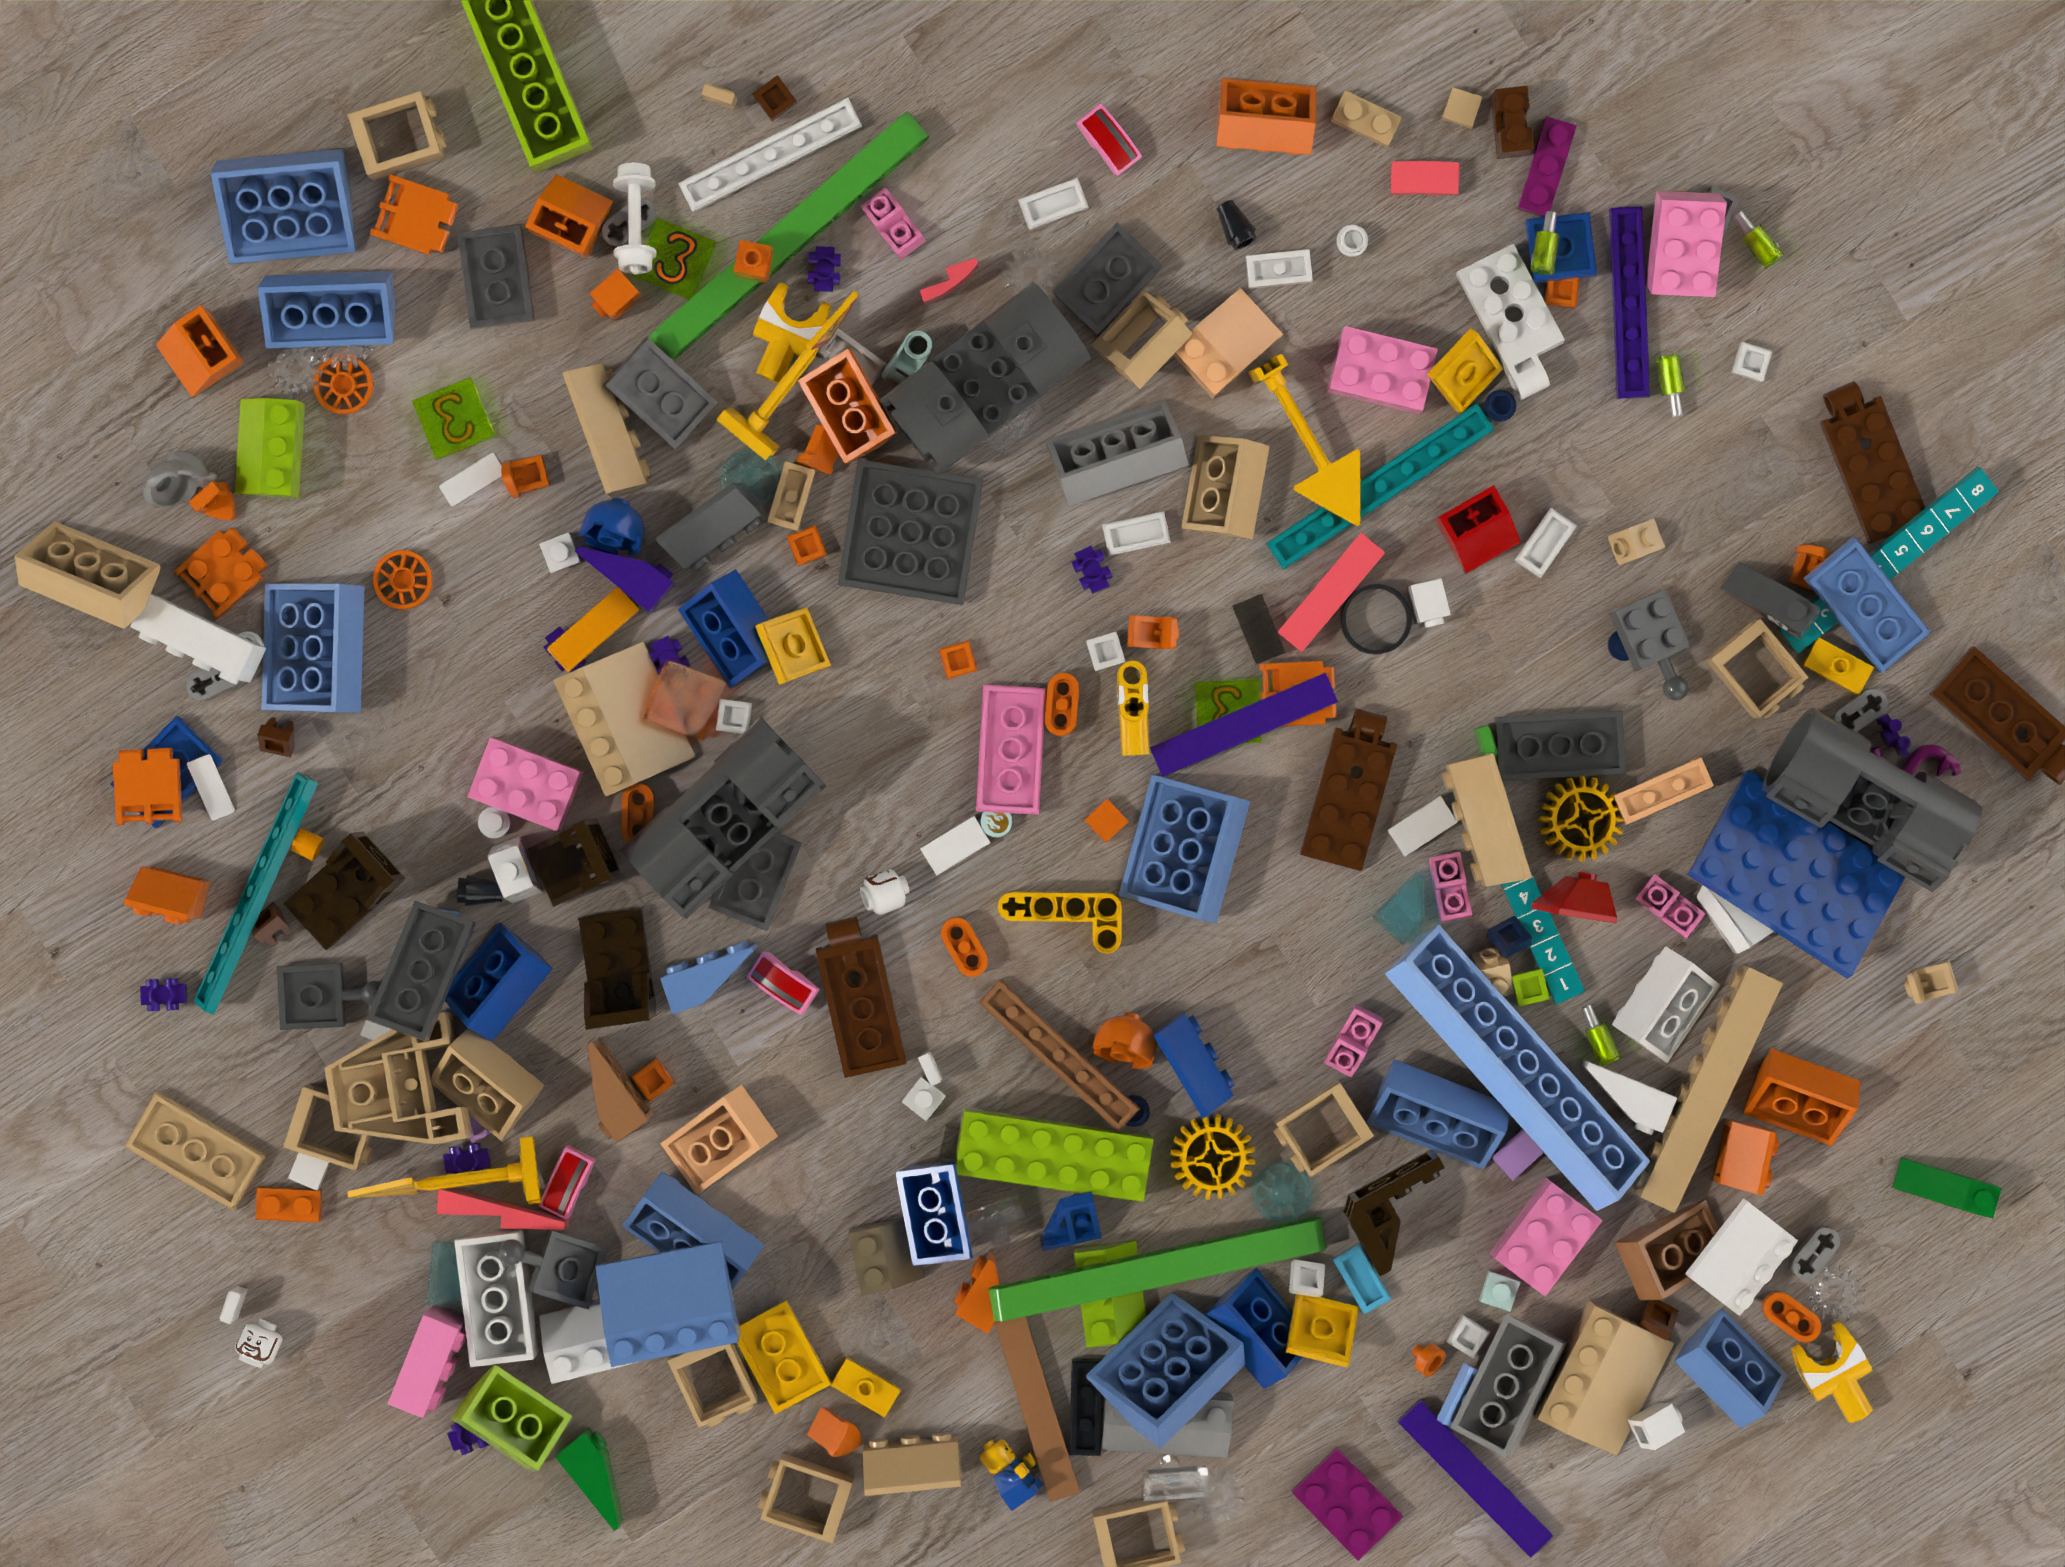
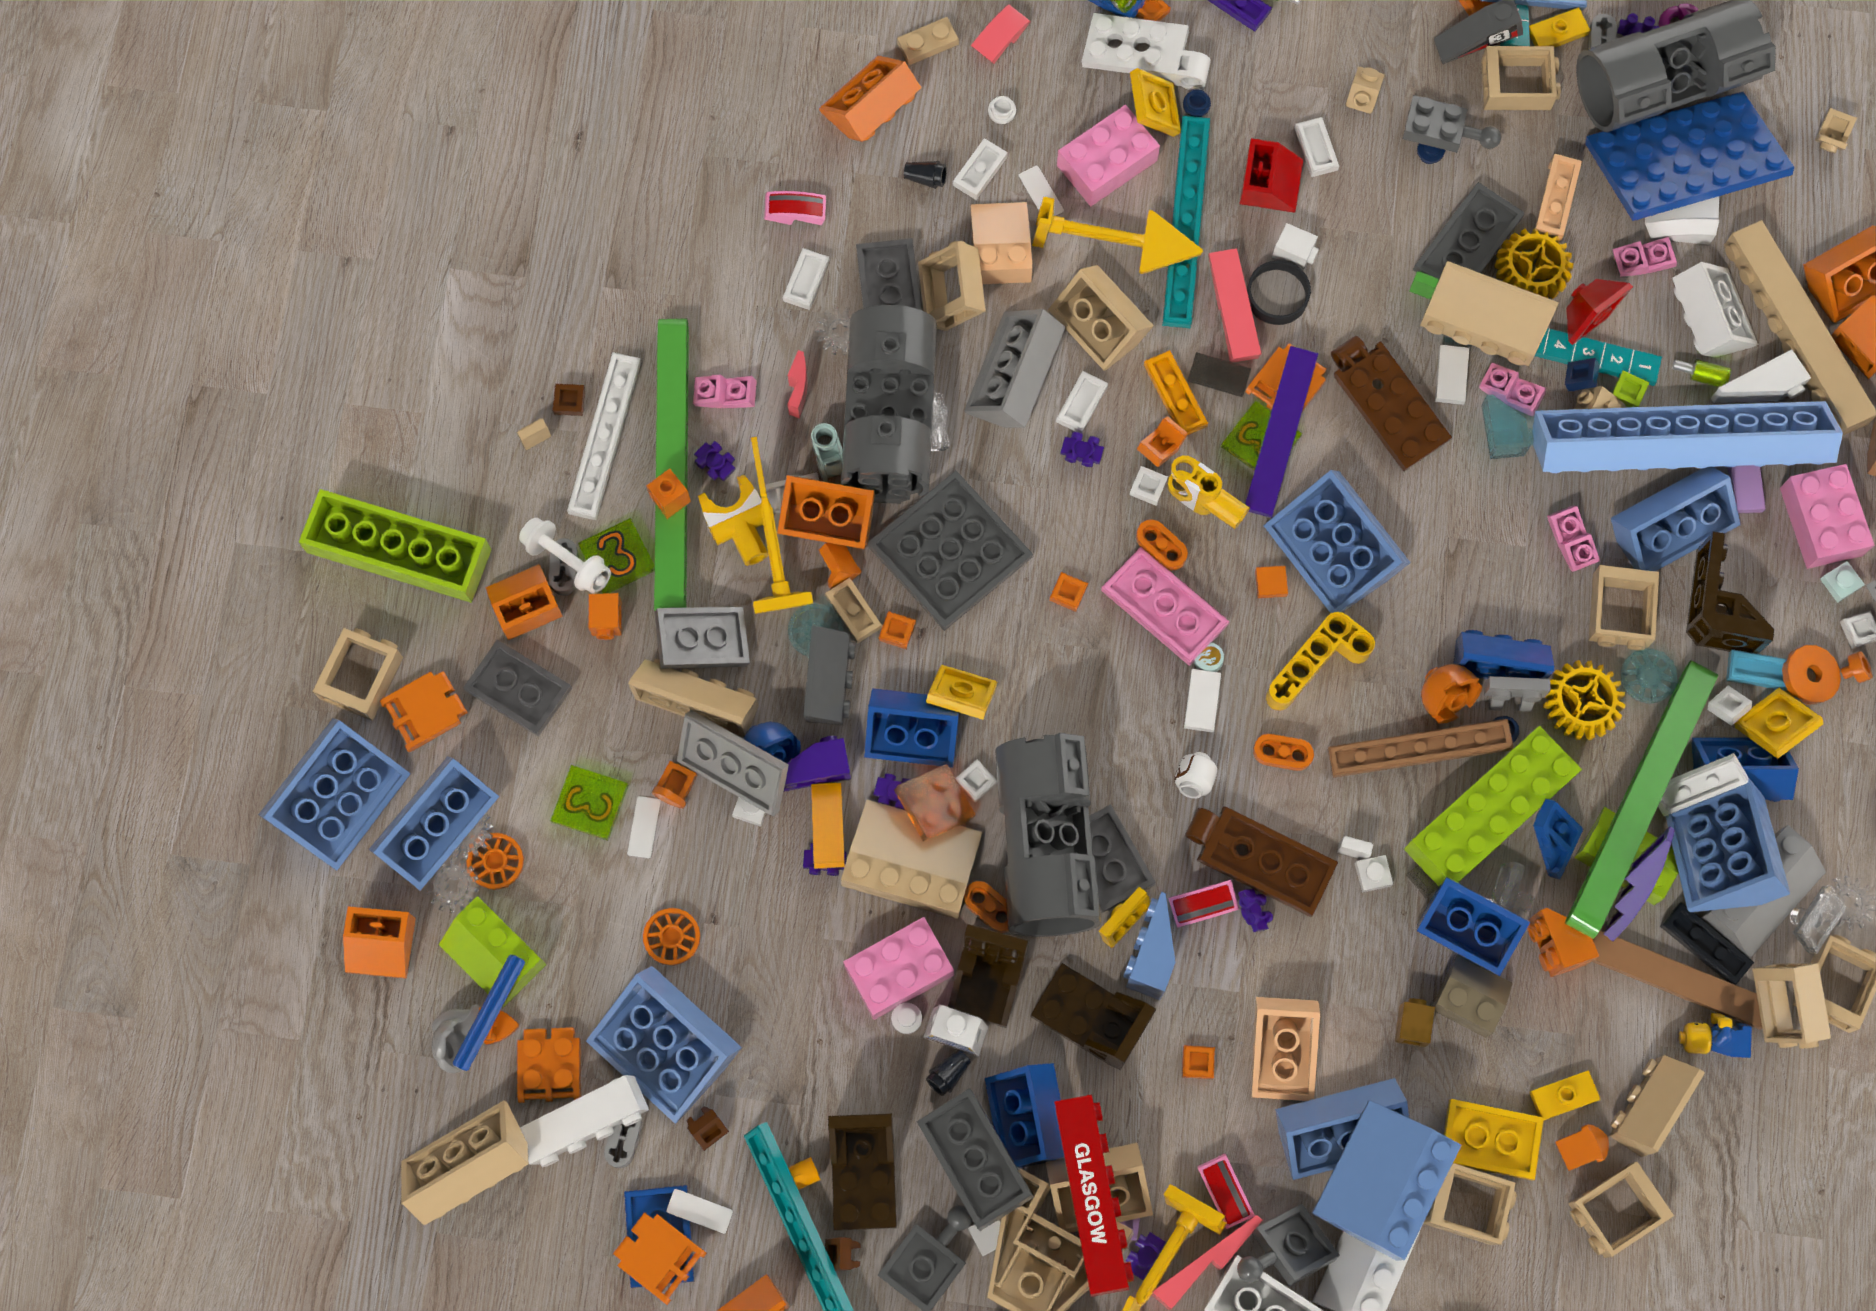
camera: 50 degrees left, 15 degrees down
medium nougat slope [587,1037,655,1143] -> none
none -> blue axle [453,954,525,1071]
none -> light grey tile [677,710,789,816]
none -> white sticker [1019,166,1064,216]
none -> red brick [1054,1094,1134,1297]
none -> yellow plate [1099,887,1151,948]
none -> light orange tile [1144,350,1208,435]
none -> dark purple piece [1238,889,1273,932]
none -> pearl gold brick [1395,998,1435,1047]
none -> light grey plate [1484,676,1550,712]
none -> slope [1604,826,1675,941]
none -> white tile [1658,753,1749,816]
none -> tan window [1752,963,1831,1049]
none -> orange tile [1782,645,1841,704]

